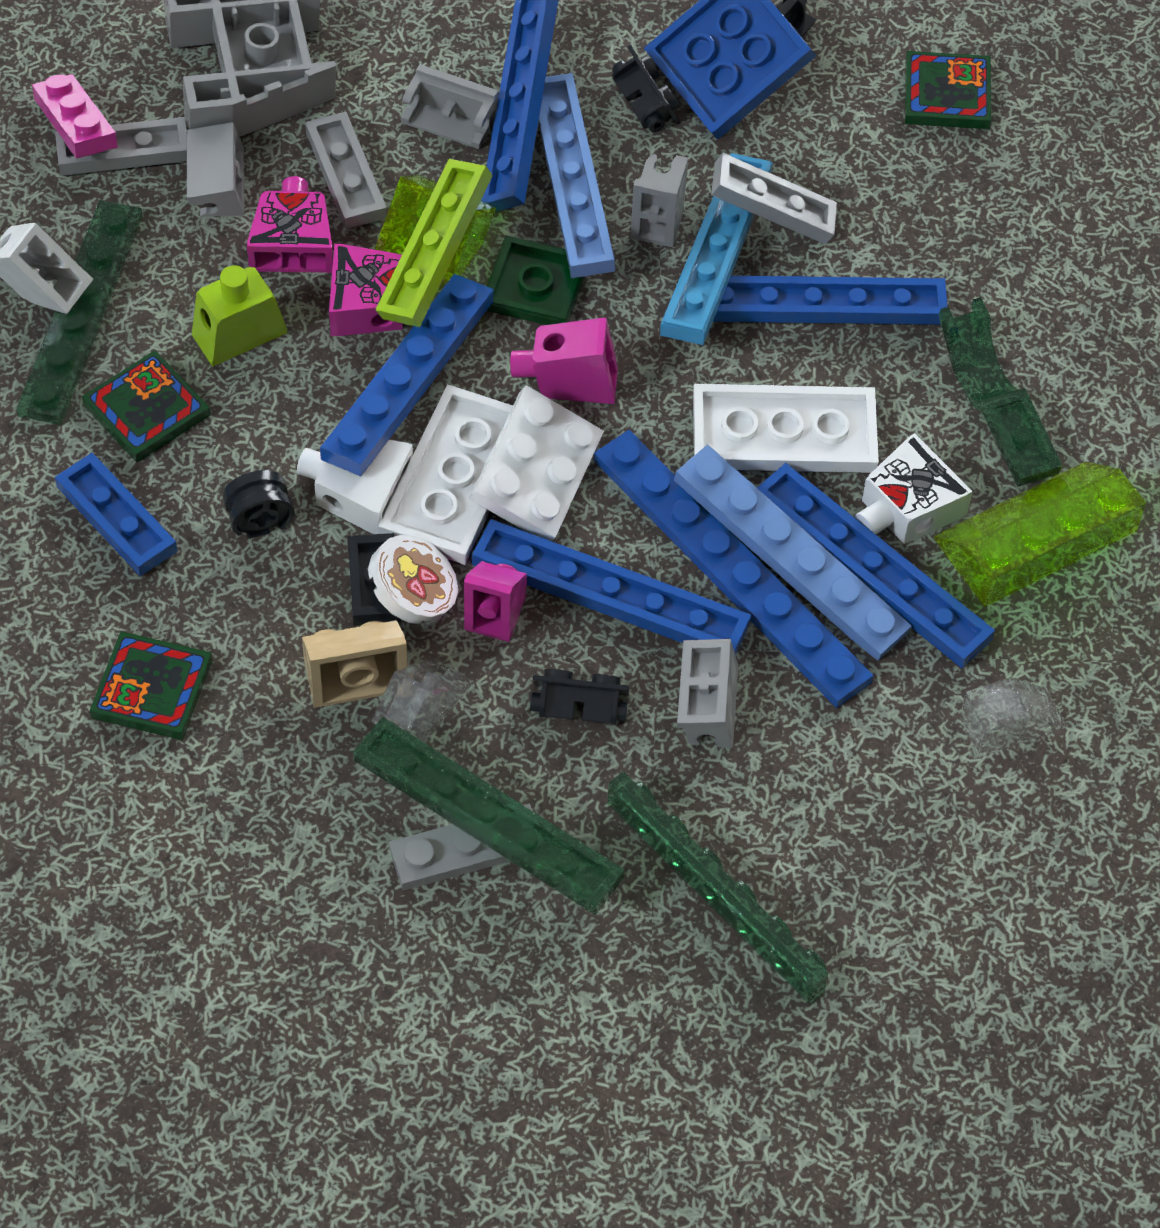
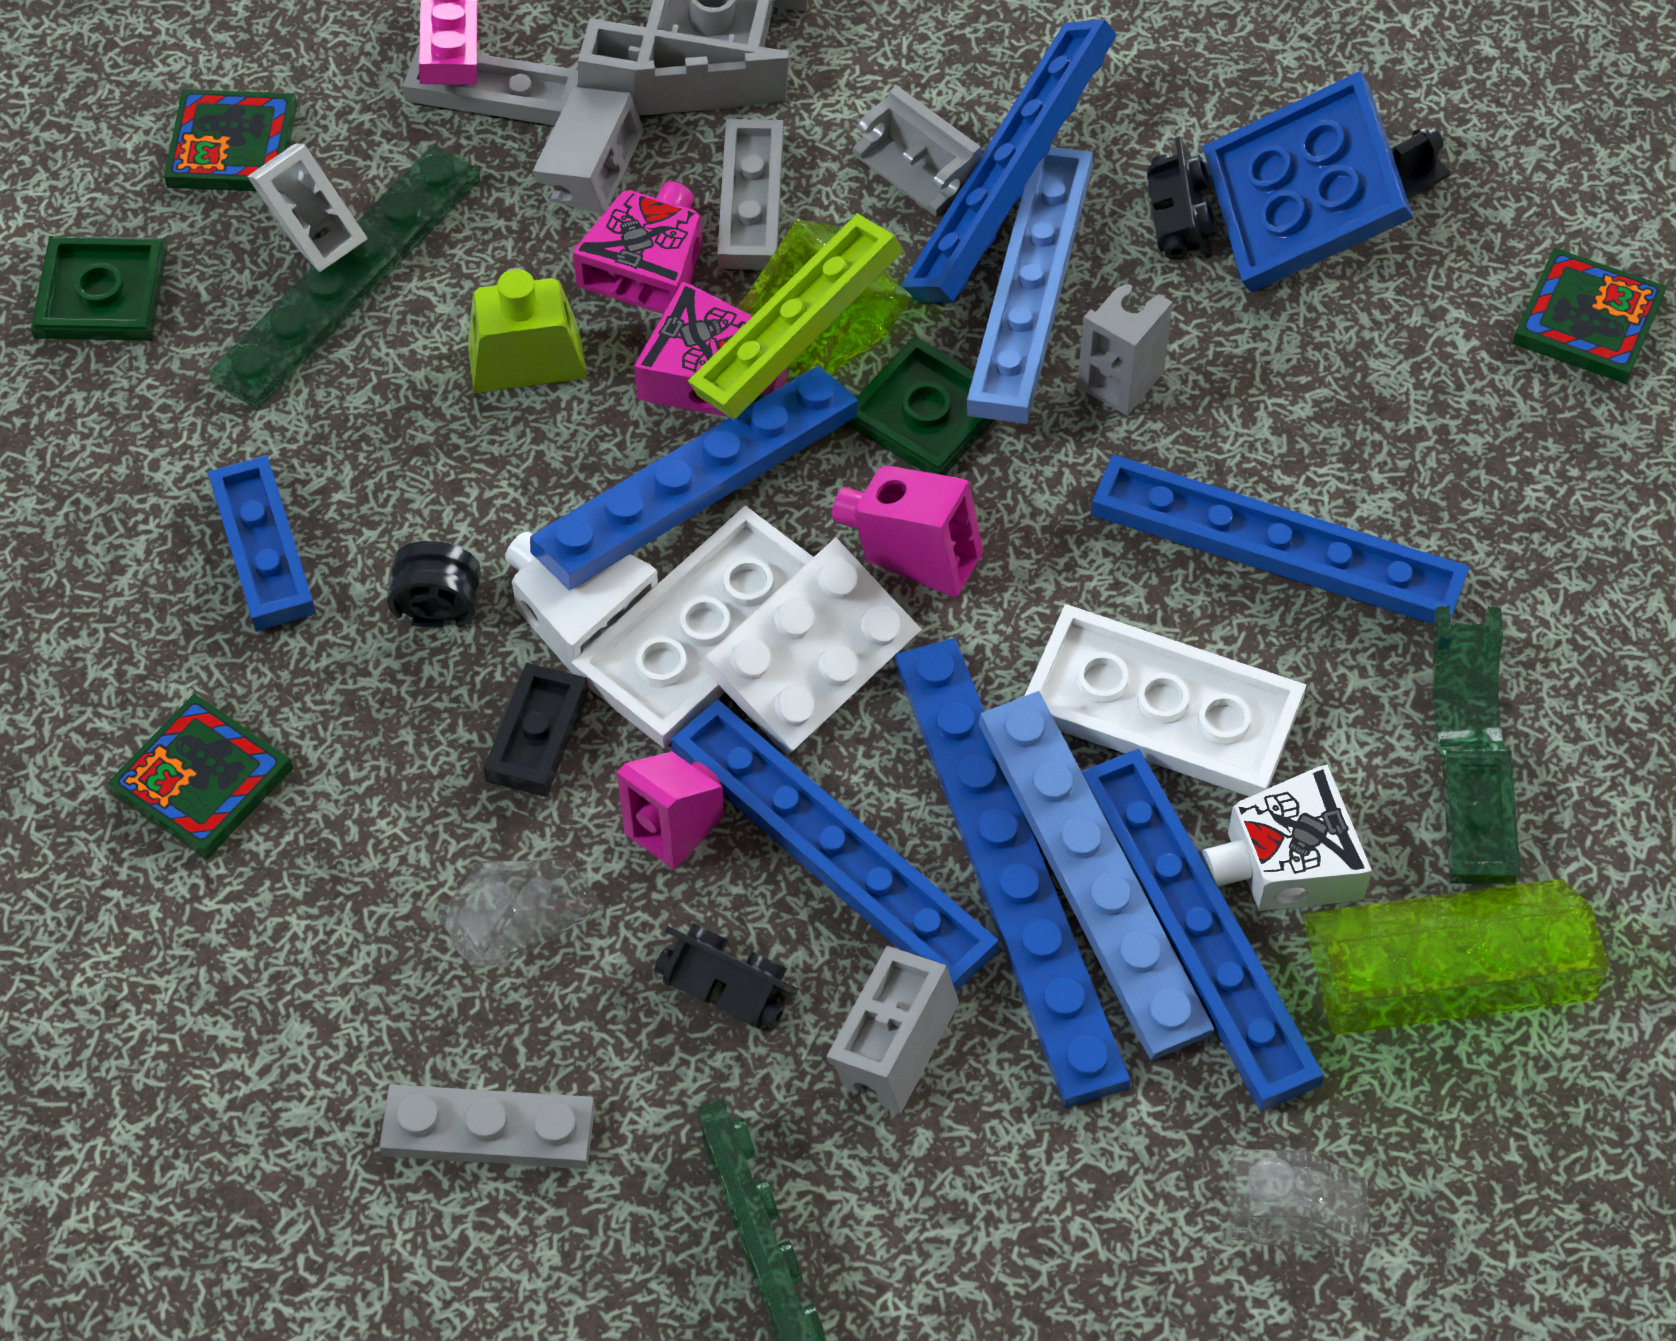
camera: 25 degrees right, 0 degrees up
tile [81,350,210,463] -> none
tan slope [302,620,408,708] -> none
clear green plate [353,717,625,915] -> none
tile [368,535,458,624] -> none
dark azure tile [660,153,773,345] -> none
light grey plate [711,153,837,244] -> none

